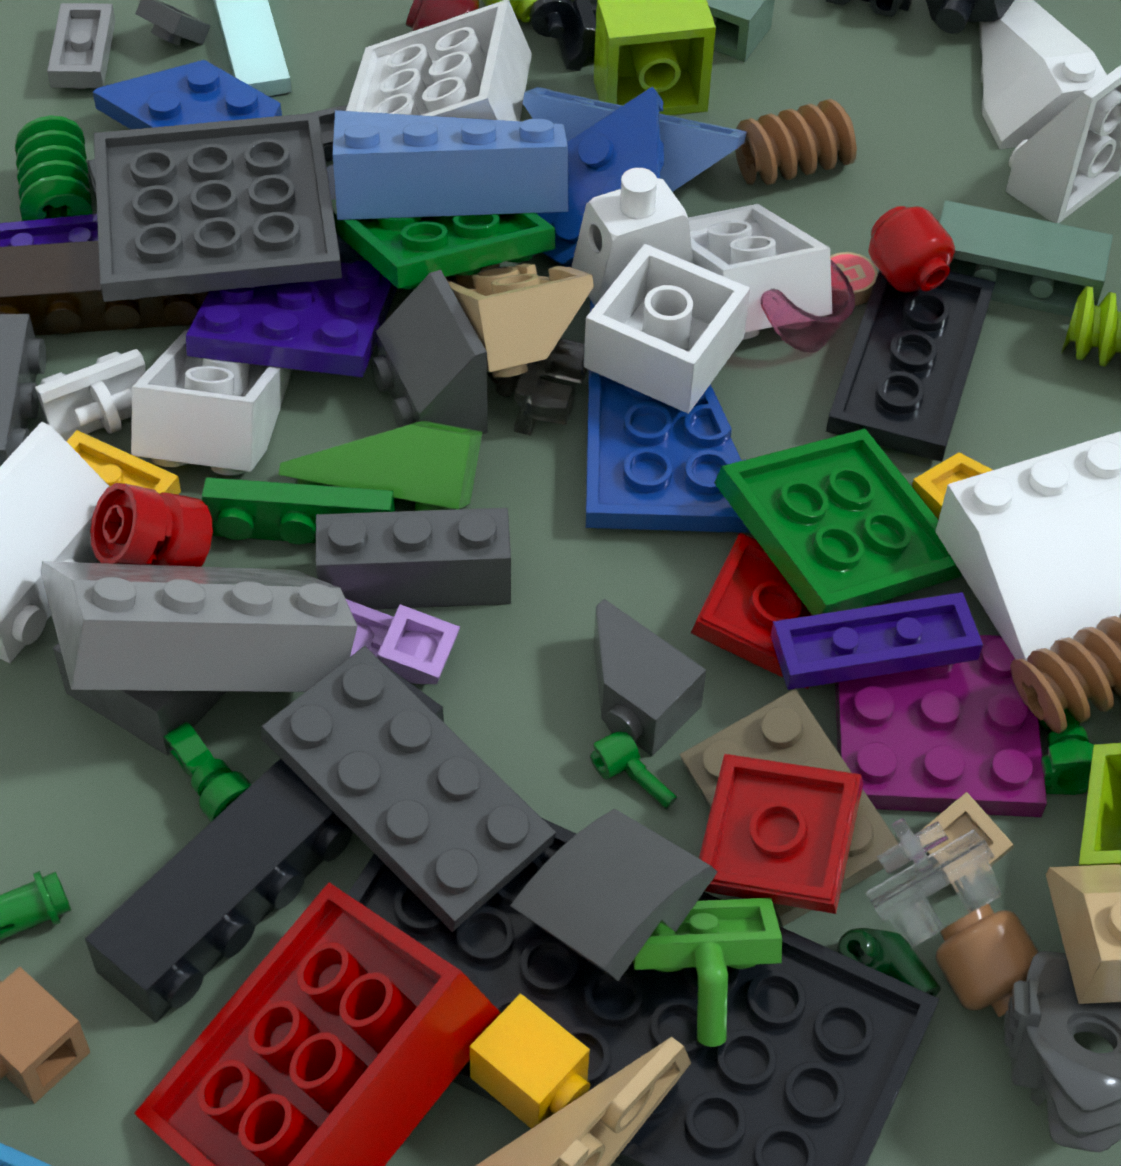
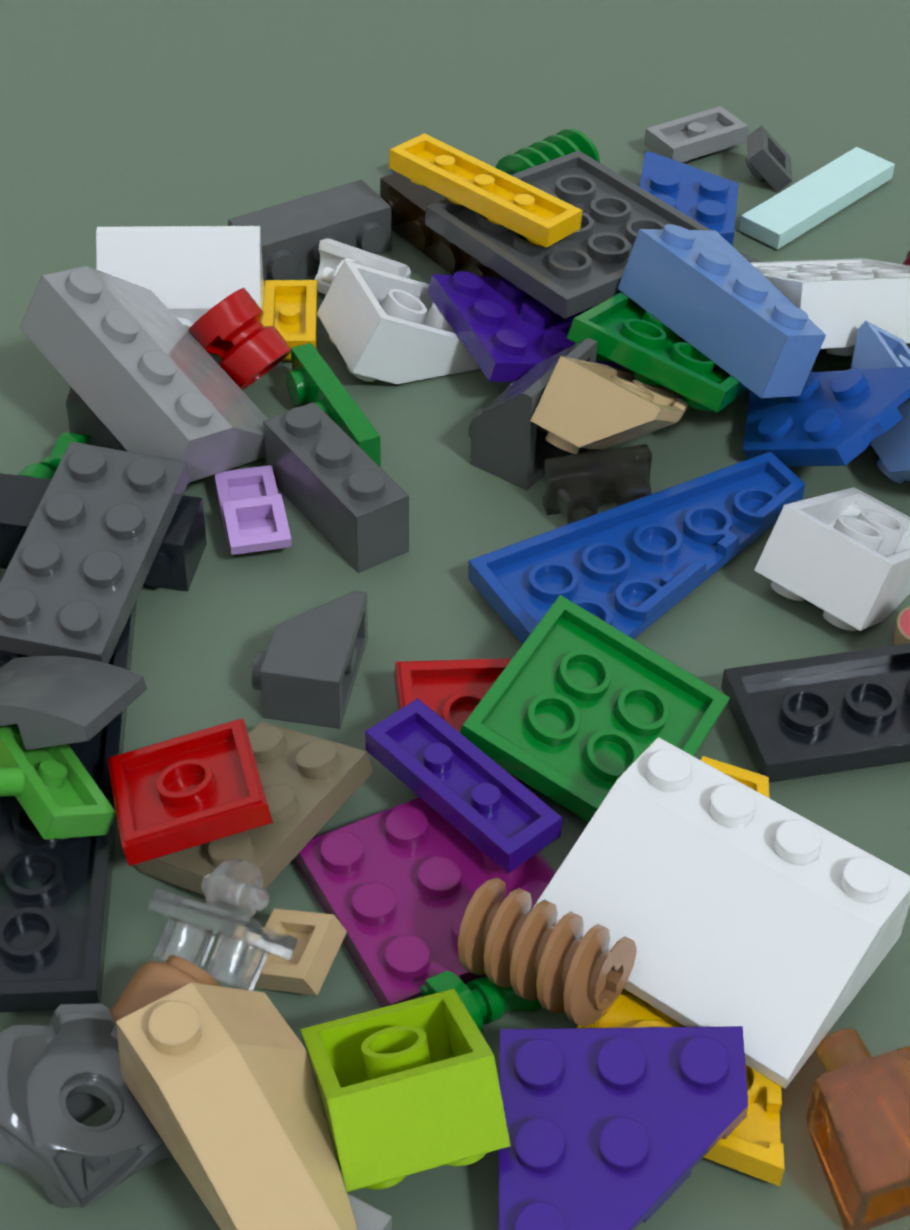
camera: 60 degrees right, 10 degrees down
bright green slope [278,421,482,511] -> none
white torso [572,168,694,305] -> none
white brick [584,243,750,414] -> none
green hand [590,732,677,809] -> none
clear pink helmet [761,260,855,353] -> none
dark green arm [837,928,941,997] -> none
none -> yellow plate [389,133,583,248]

